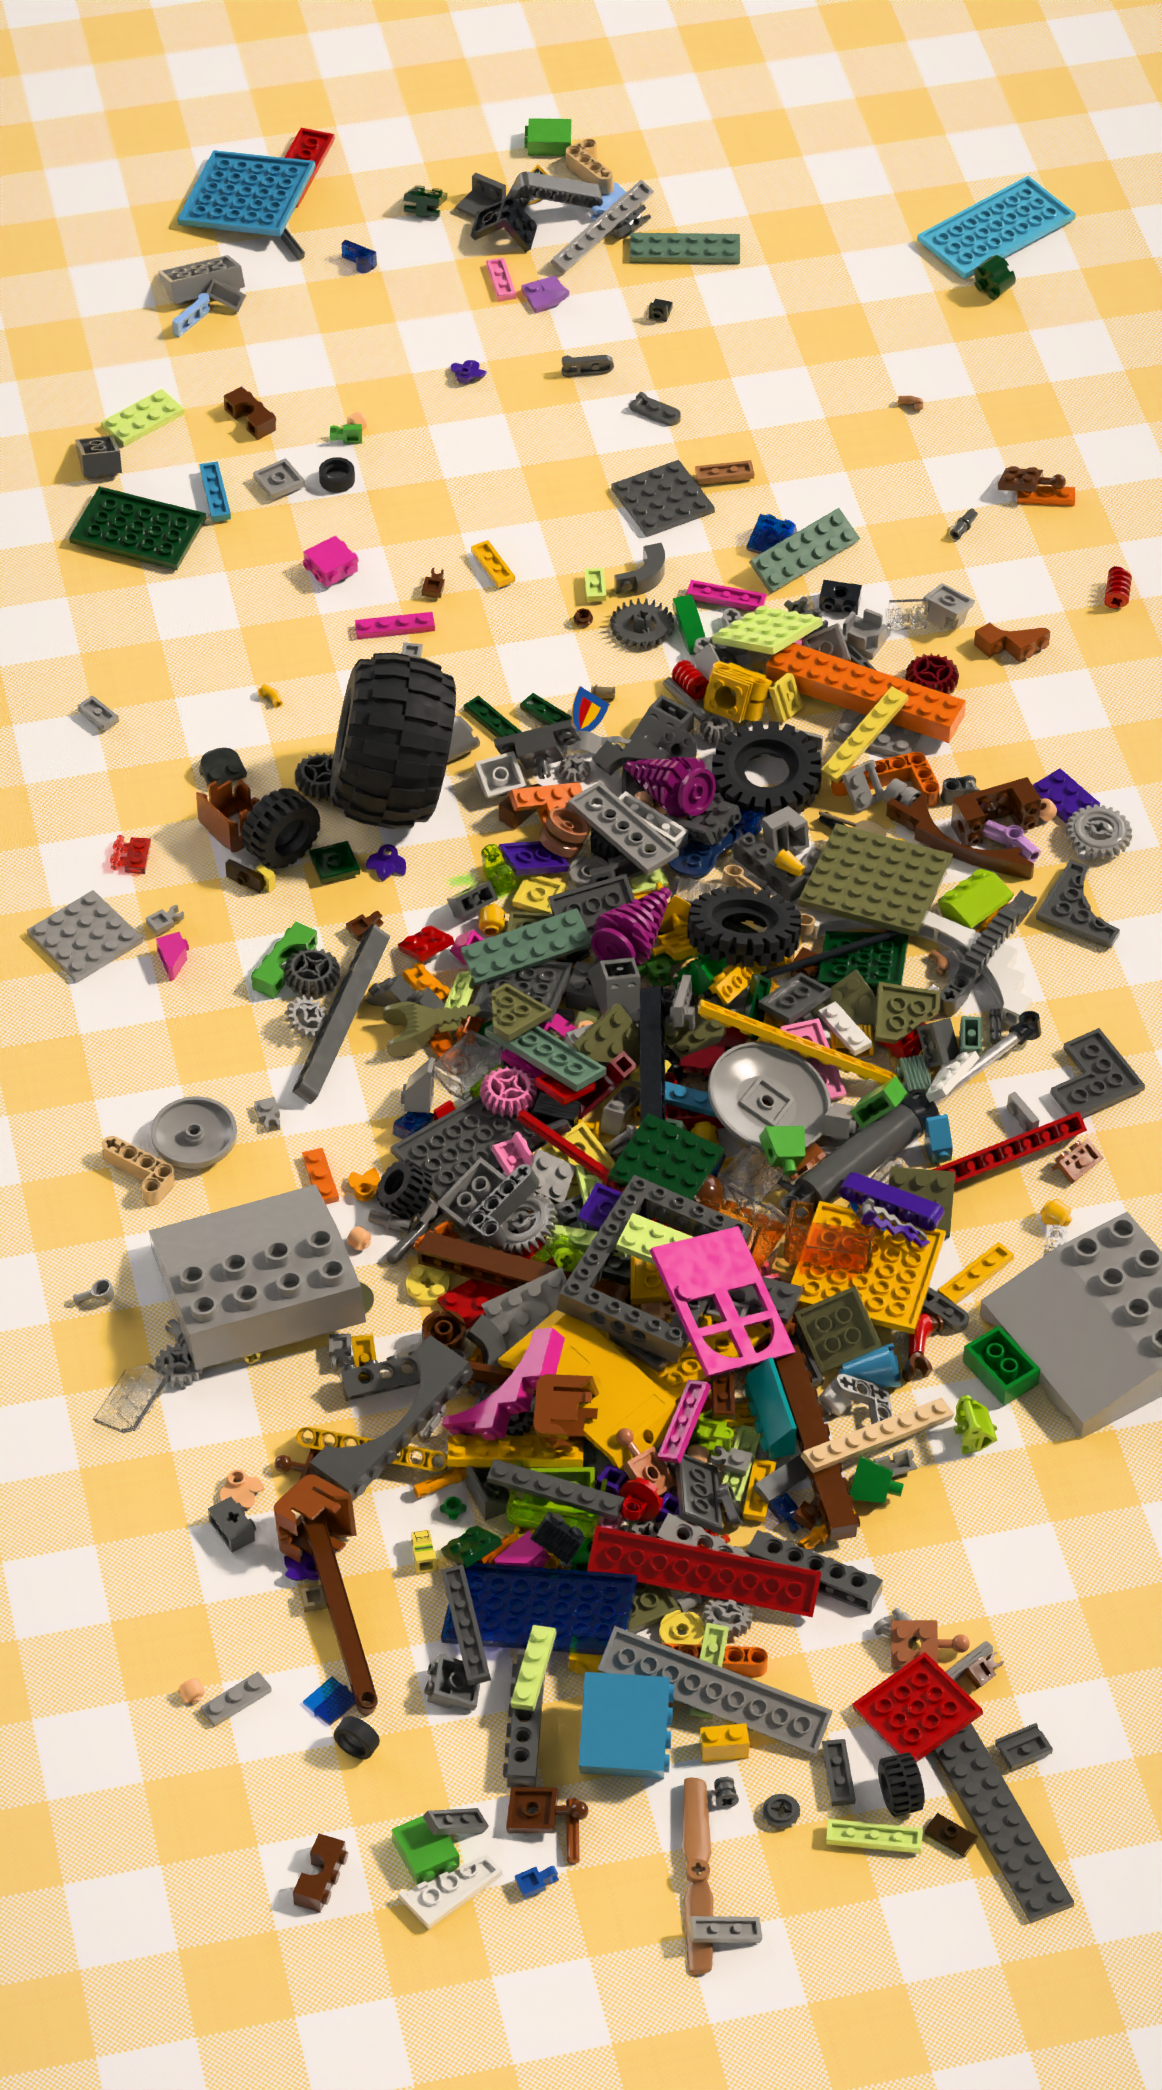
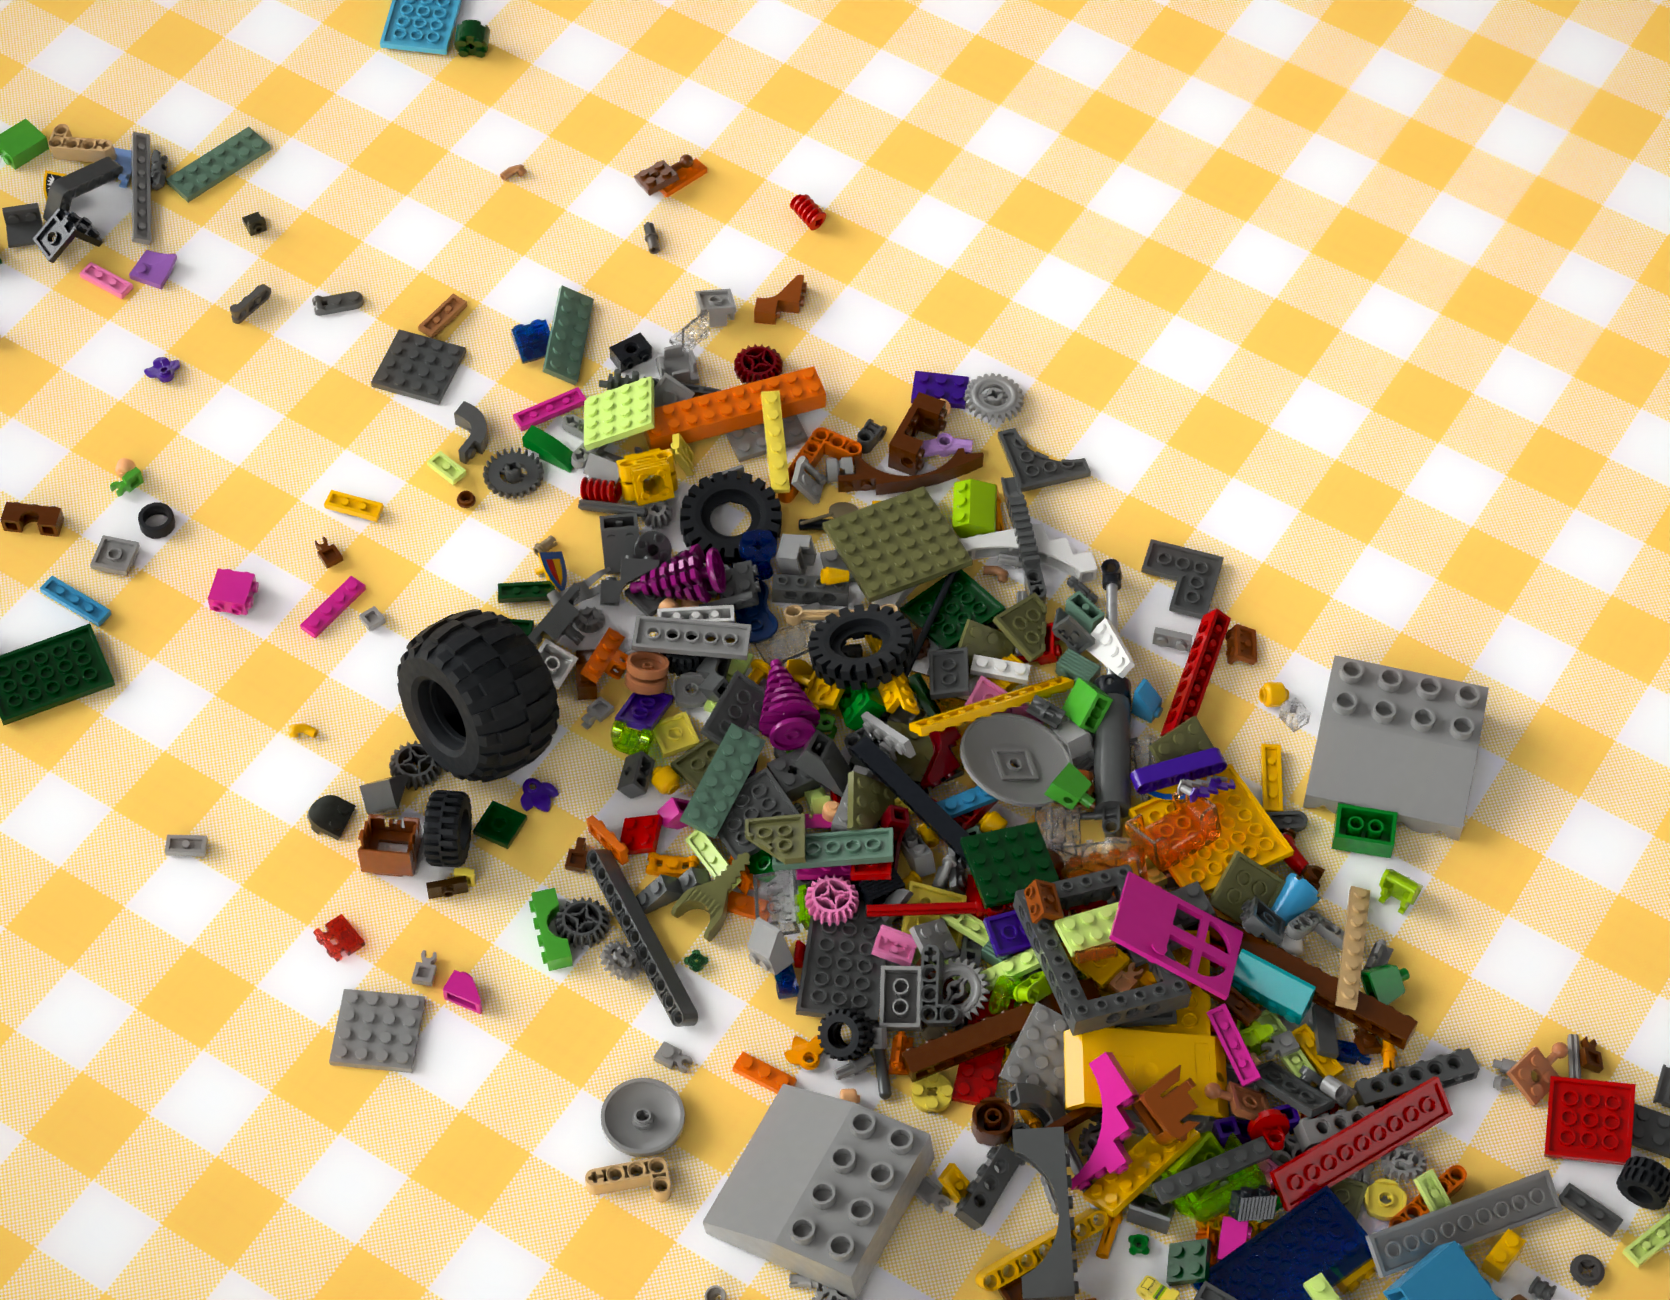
camera: 45 degrees left, 5 degrees up
none -> dark grey slope [359,774,409,814]
none -> light grey plate [581,696,614,730]
none -> orange plate [586,815,629,865]
none -> clear green plate [684,950,709,972]
none -> clear blue plate [739,530,777,566]
none -> dark orange bracket [1024,879,1064,924]
none -> dark grey hips [1026,695,1066,729]
none -> clear orange pin [1074,944,1118,964]
none -> dark grey plate [1239,896,1286,946]
none -> light grey piece [1320,1075,1357,1109]

